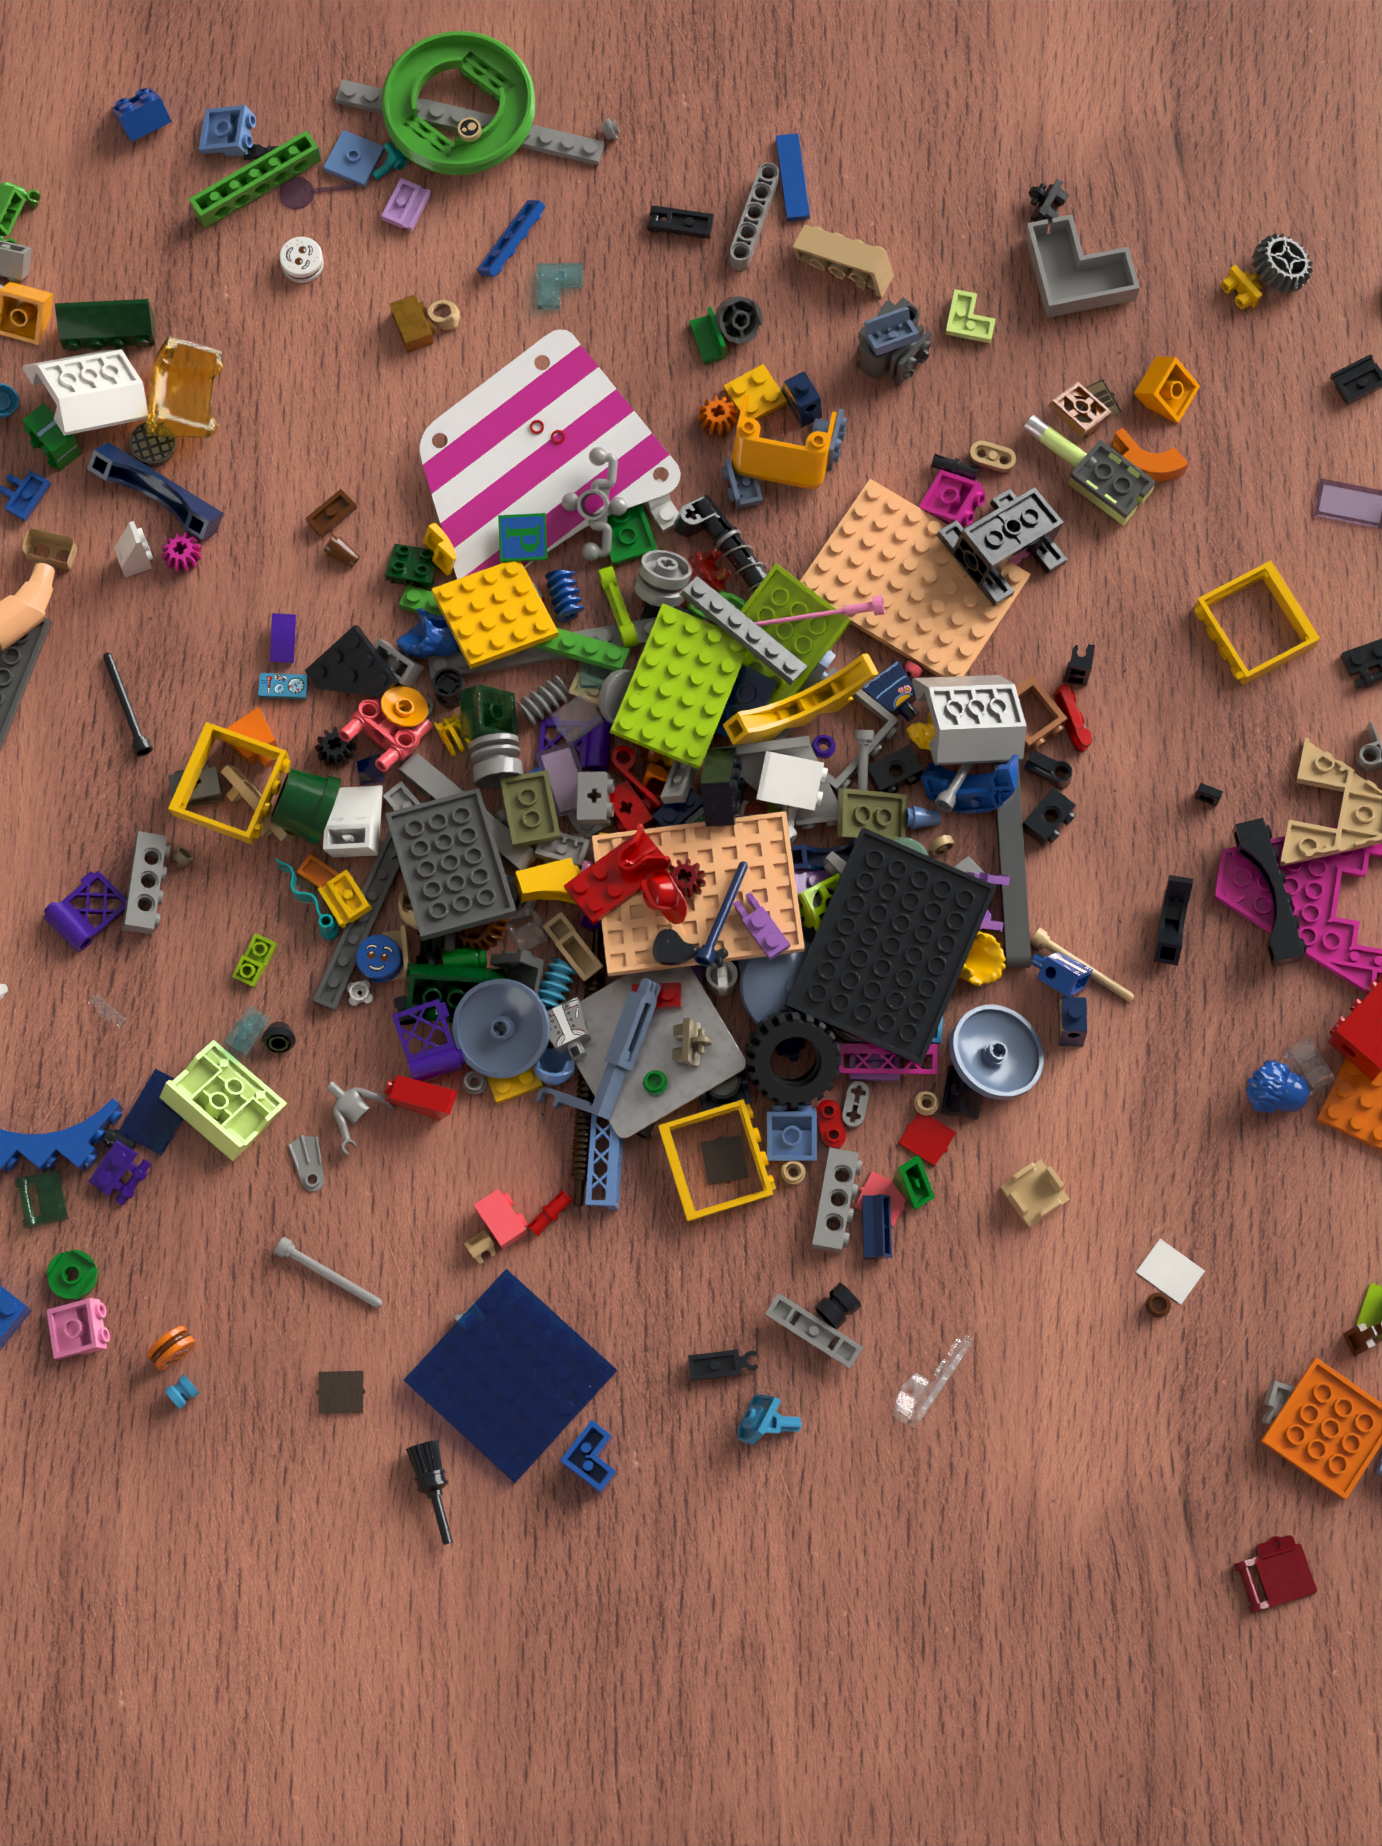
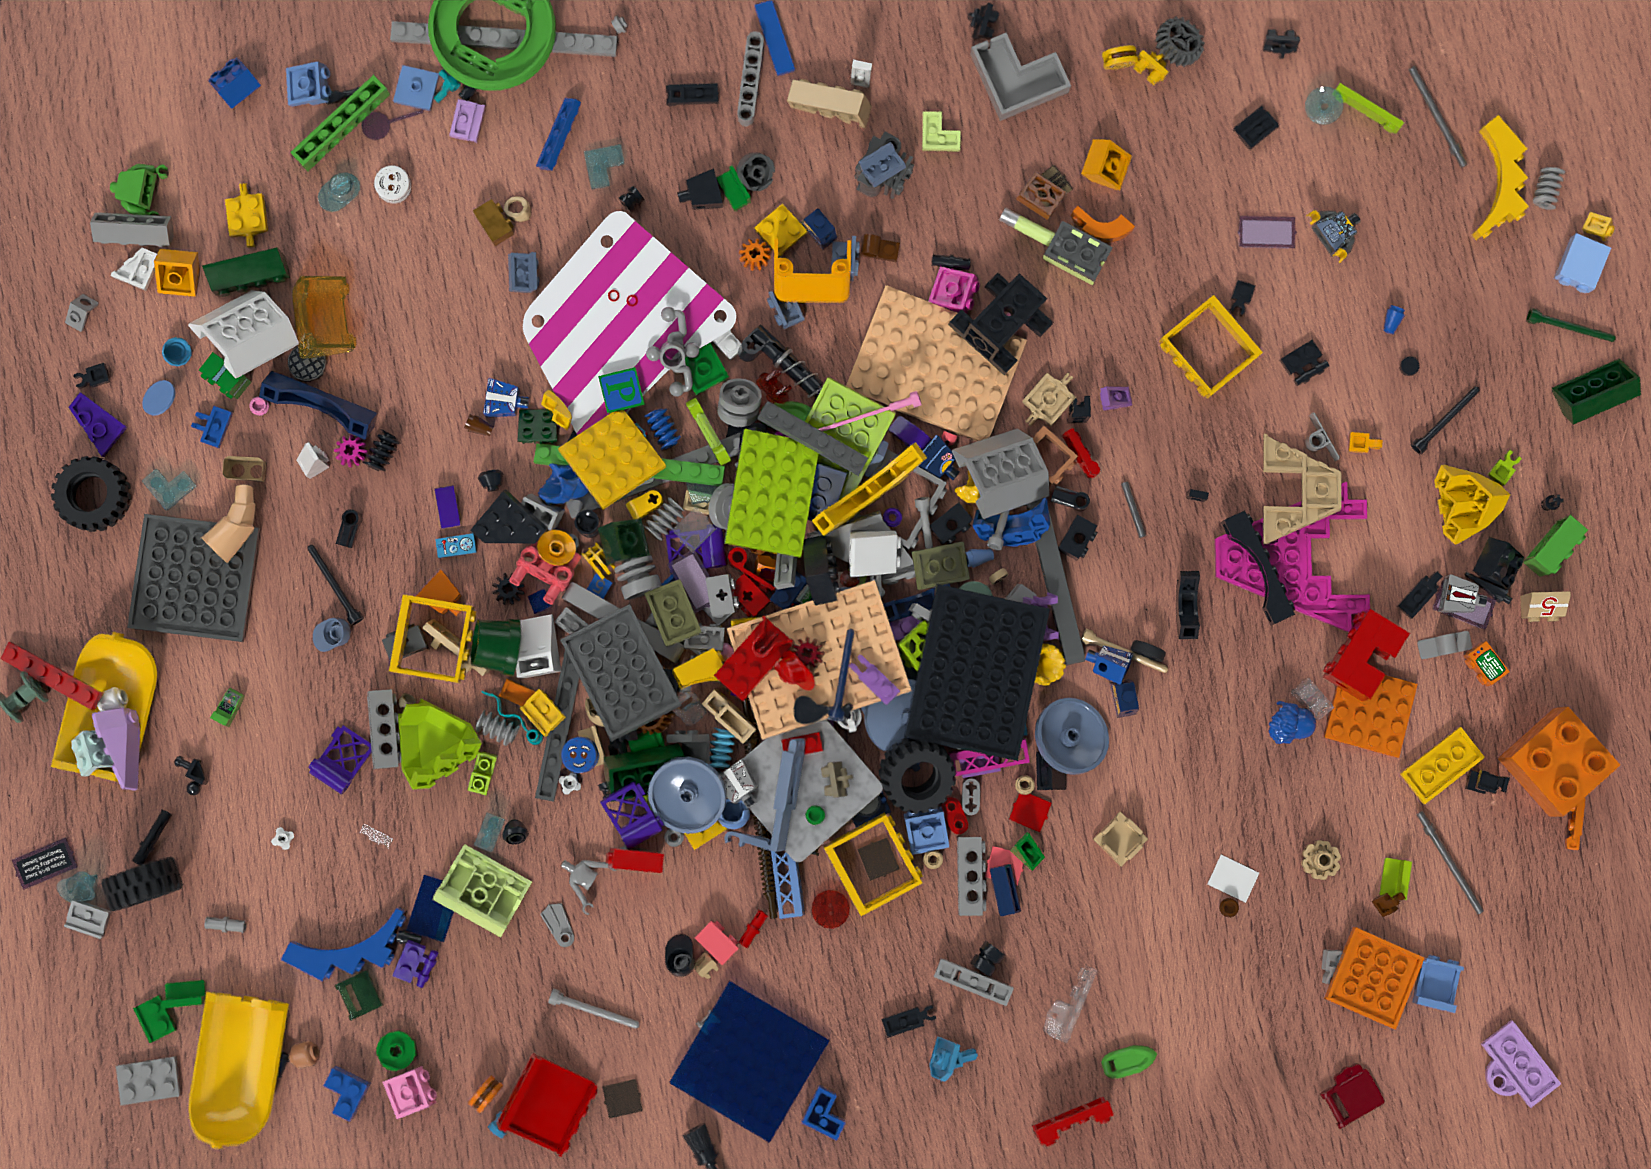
camera: 20 degrees left, 10 degrees up
reddish brown plate [305,489,357,538] -> none
tan tile [458,117,482,142] -> none
tan plate [970,441,1016,473] -> none
none -> yellow plate [225,183,268,248]
none -> bright pink plate [250,396,269,416]
none -> sand blue cap [313,618,351,652]
none -> clear light blue piece [318,173,360,212]
none -> black piece [335,509,362,548]
none -> black piece [362,429,401,472]
none -> lime panel [398,699,482,789]
none -> black pin [458,85,480,101]
none -> light grey piece [476,710,520,746]
none -> black cone [478,469,504,492]
none -> blue torso [483,378,530,417]
none -> red panel [496,1053,598,1157]
none -> sand blue bracket [508,252,539,293]
none -> blue tile [586,573,613,599]
none -> black wheel [618,186,645,212]
none -> yellow piece [625,490,663,521]
none -> black cap [665,934,695,977]
none -> black torso [677,169,723,210]
none -> clear red plate [811,890,850,929]
none -> white tile [851,60,872,88]
none -> reddish brown plate [860,234,900,263]
none -> dark purple slope [888,415,932,451]
none -> tan plate [1022,373,1076,427]
none -> red piece [1032,1096,1115,1147]
none -> medium lavender slope [1100,387,1132,410]
none -> bright green piece [1101,1045,1157,1079]
none -> yellow head [1102,45,1138,70]
none -> flat silver bar [1121,482,1146,538]
none -> black tyre [1131,640,1166,662]
none -> black plate [1230,280,1255,316]
none -> tan plant [1301,840,1341,880]

